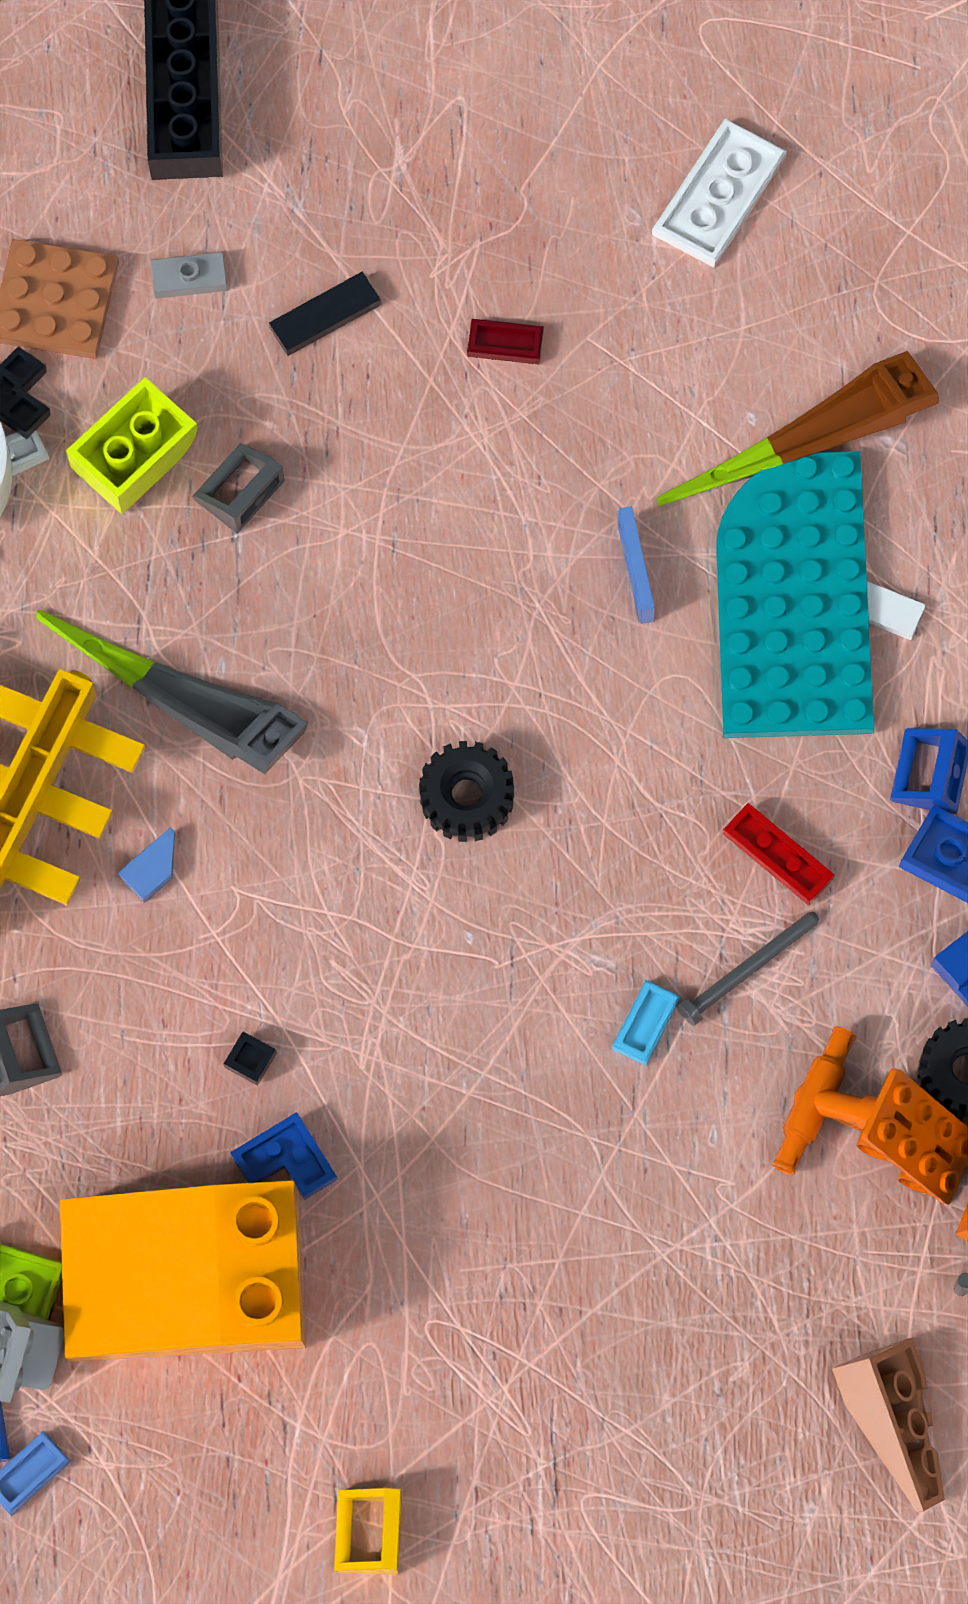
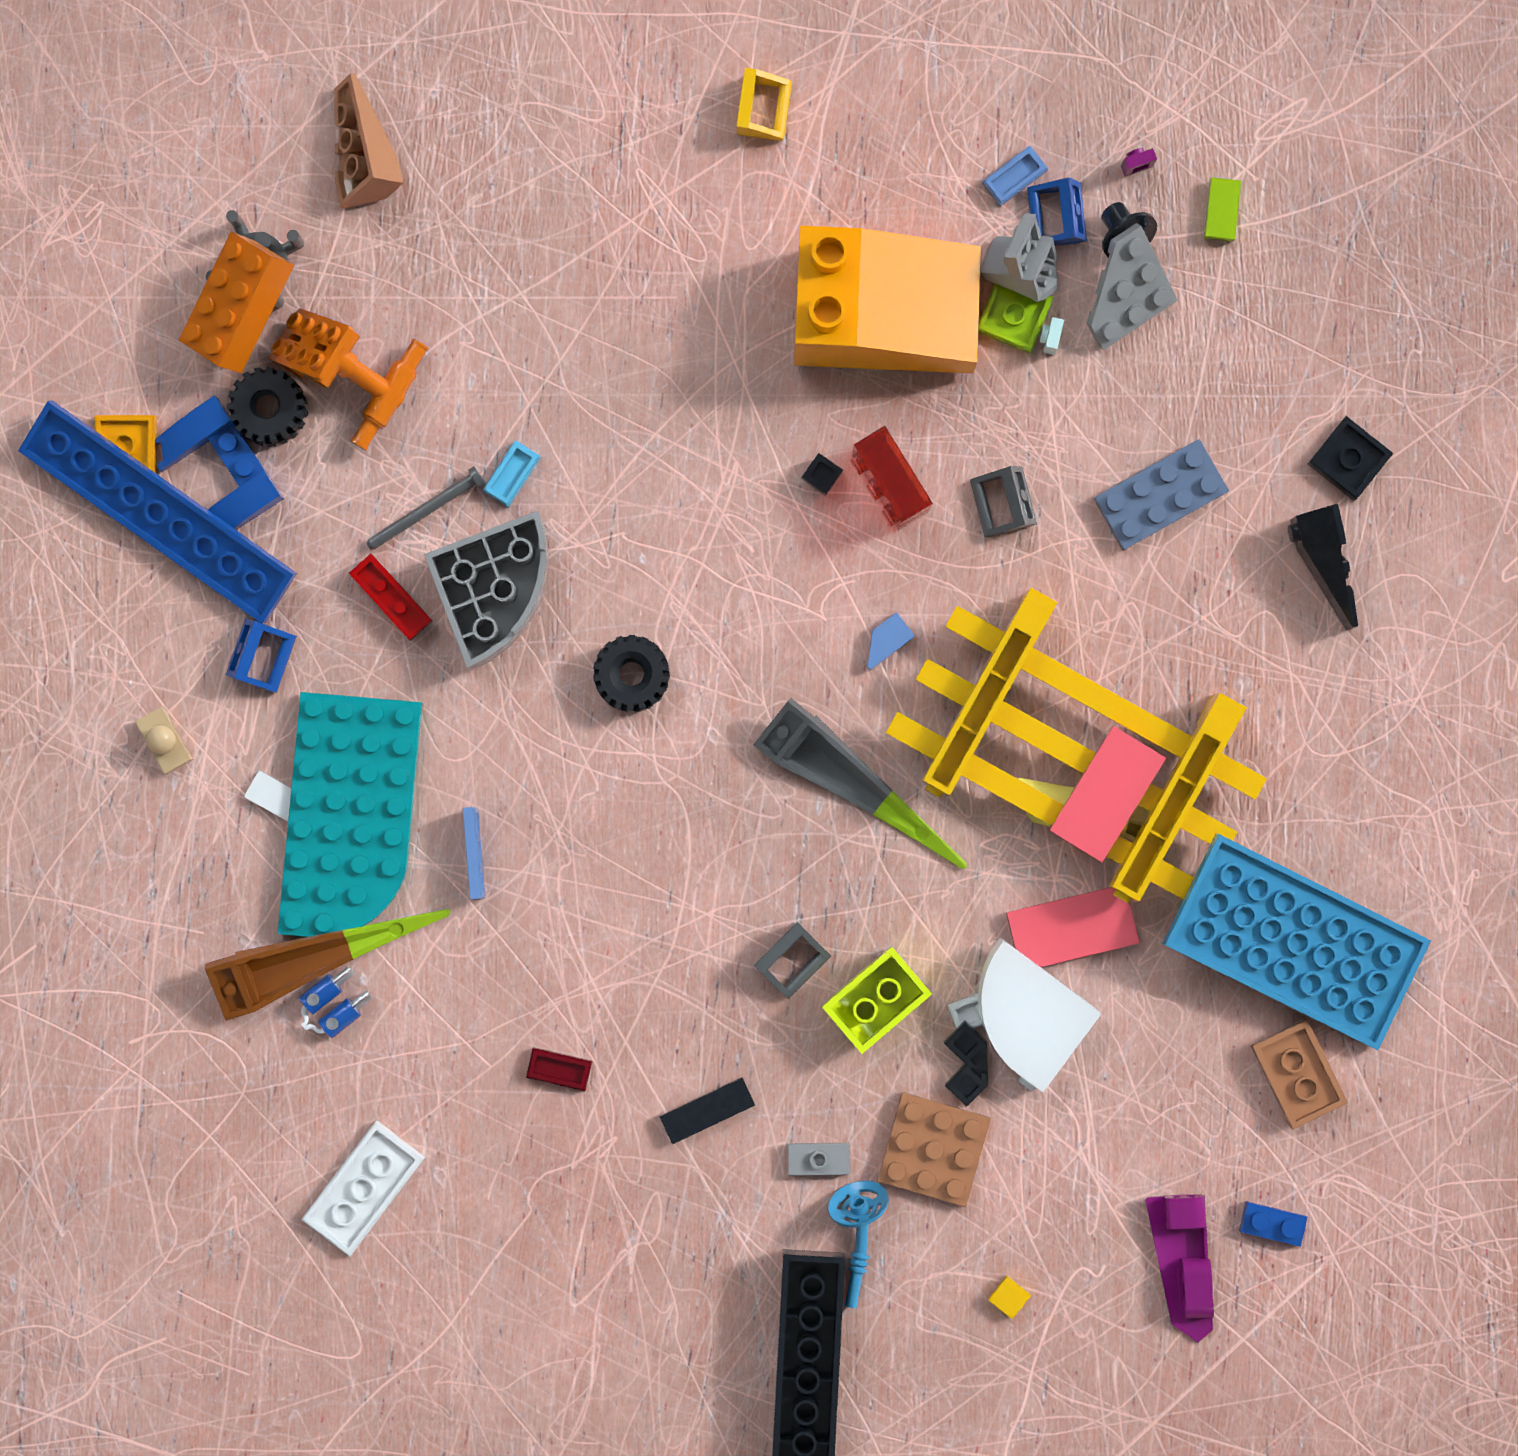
camera: 175 degrees left, 15 degrees up
blue plate [230,1112,338,1200] -> none
none -> blue piece [299,966,373,1038]
none -> light grey brick [424,511,549,671]
none -> dark azure dish [828,1181,889,1309]
none -> clear red piece [850,426,933,531]

